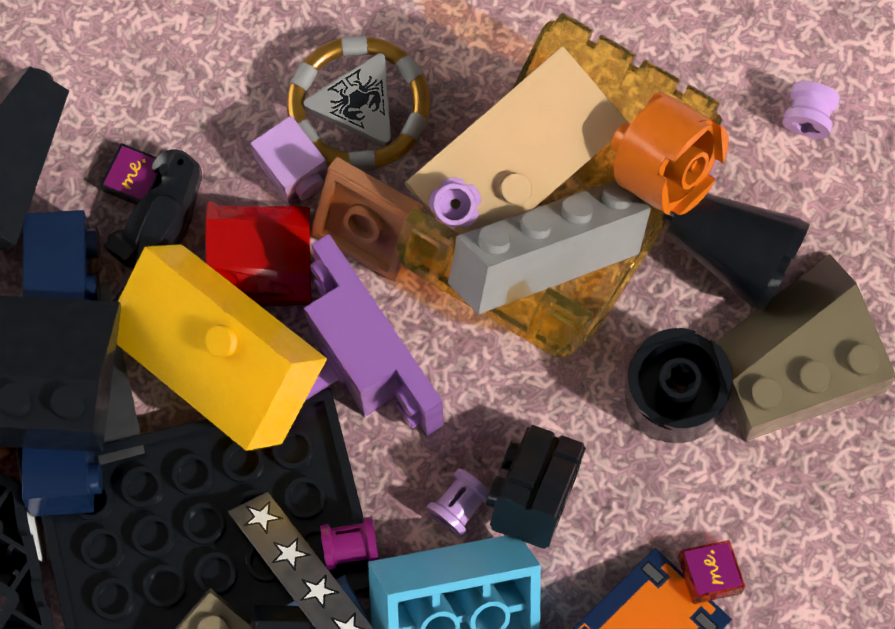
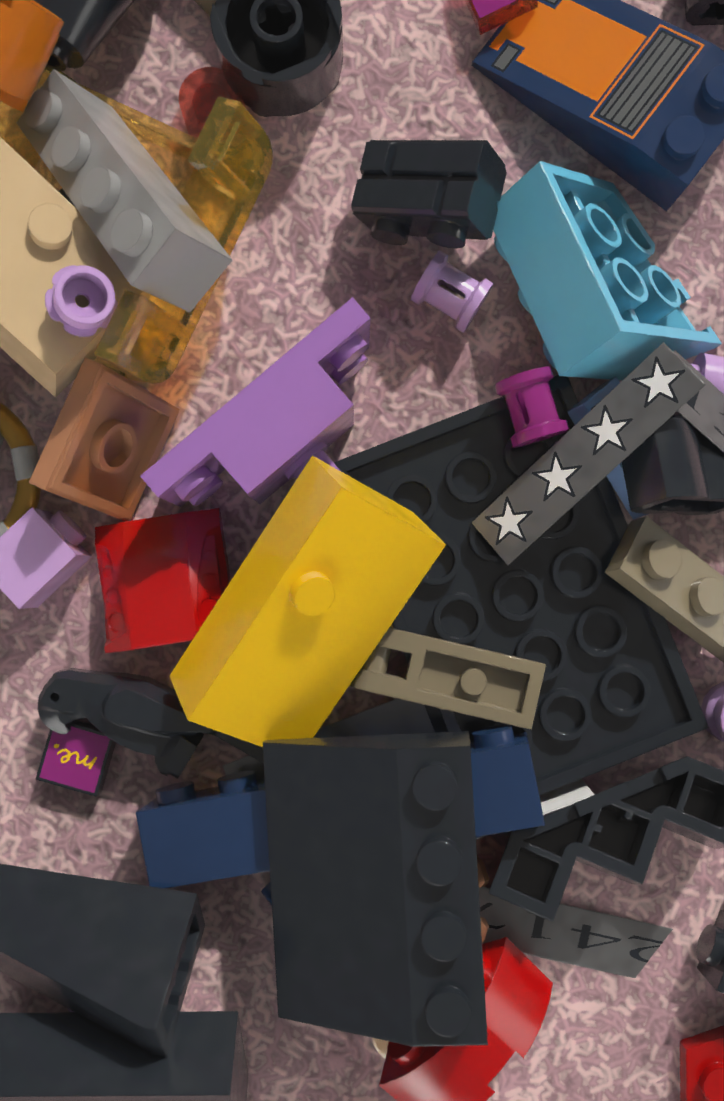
camera: 105 degrees left, 15 degrees up
none -> clear red tile [179,67,251,145]
none -> dark tan plate [350,627,546,729]

